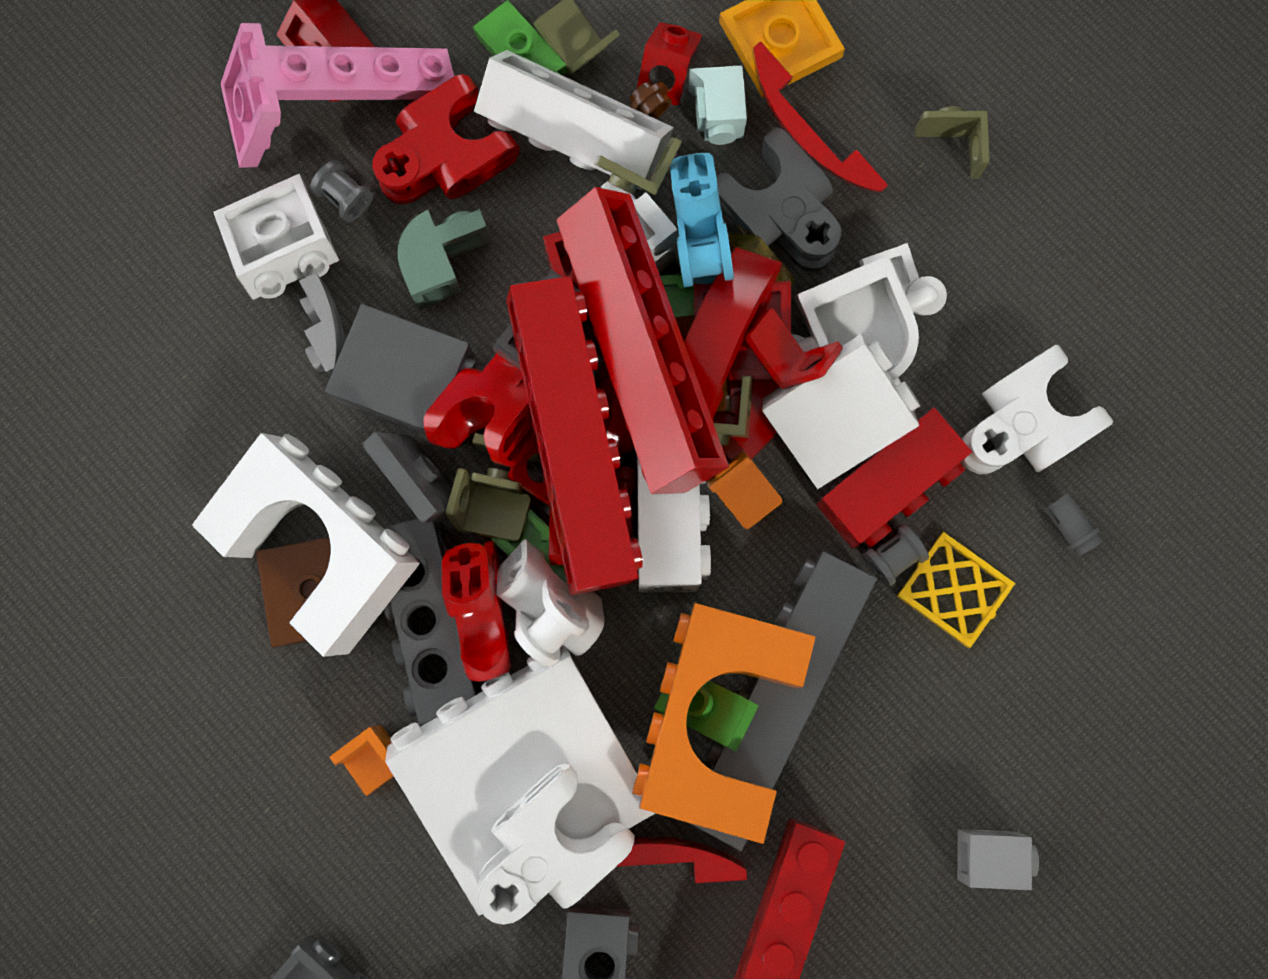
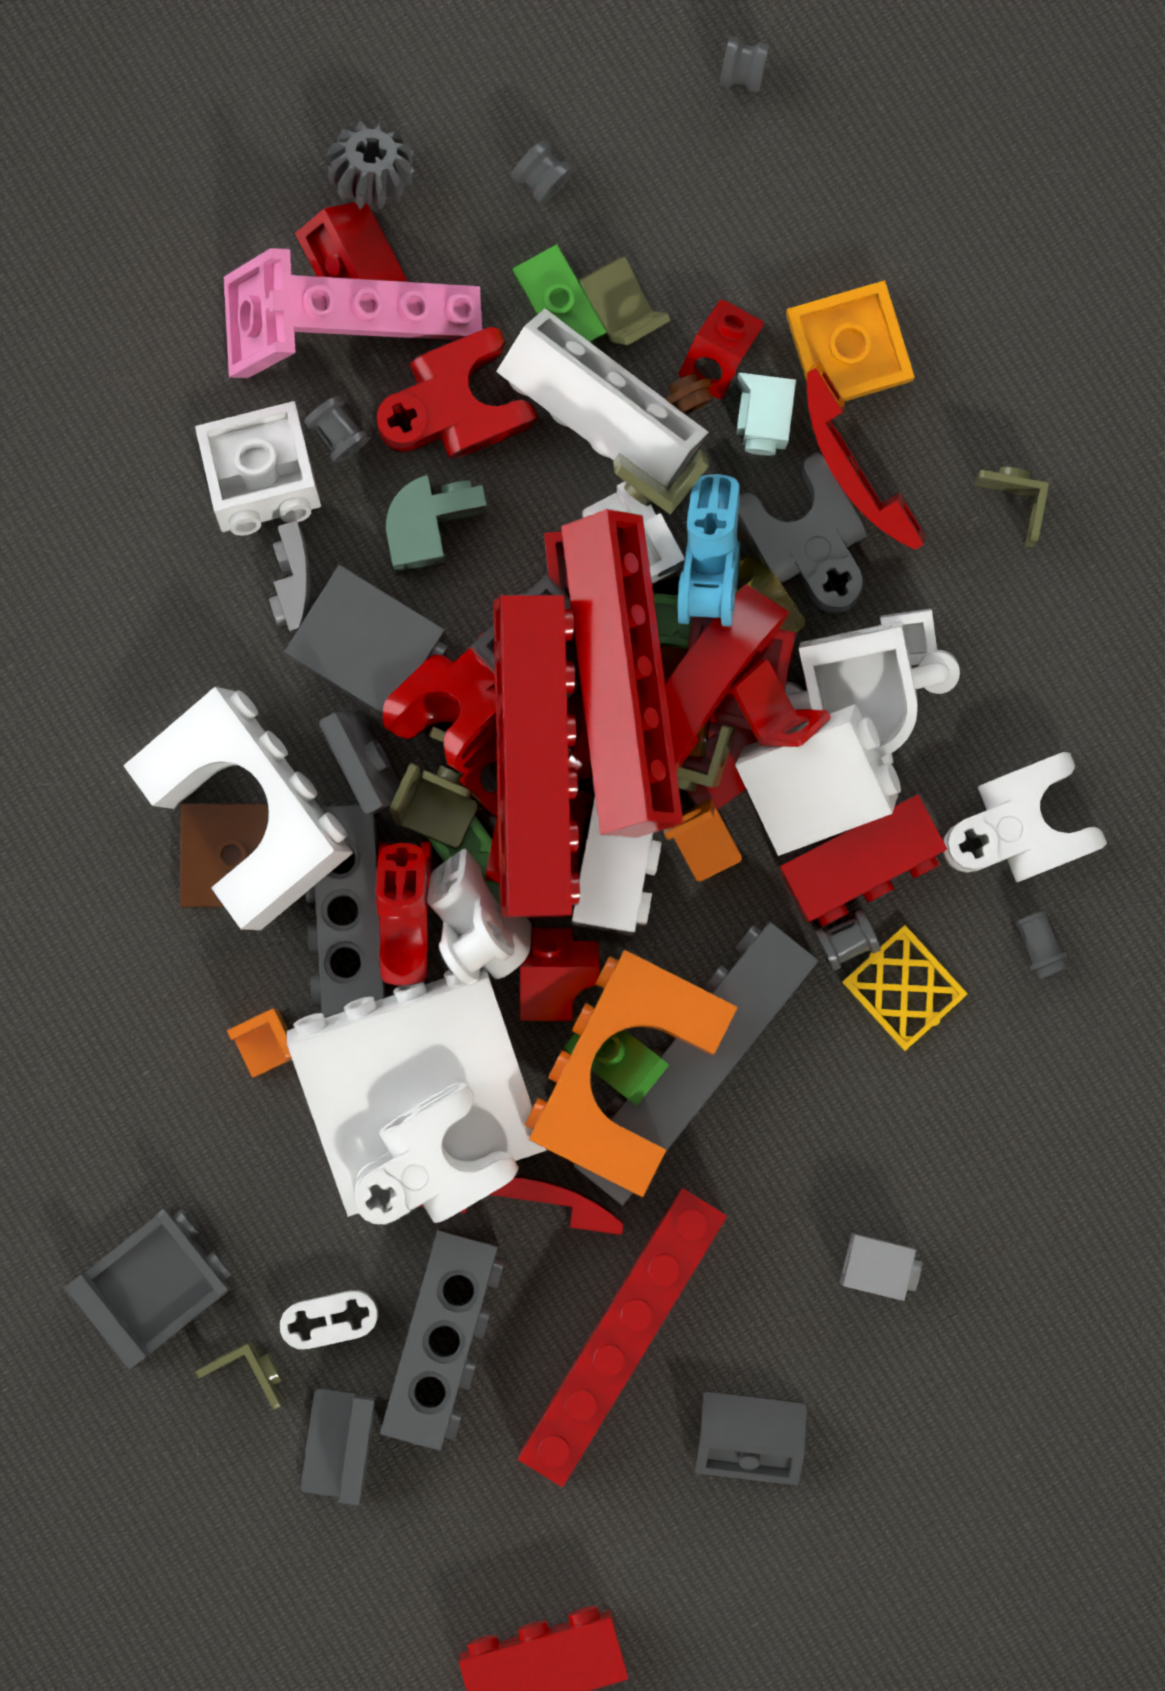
camera: 10 degrees right, 5 degrees up
none -> red brick [520,928,599,1021]

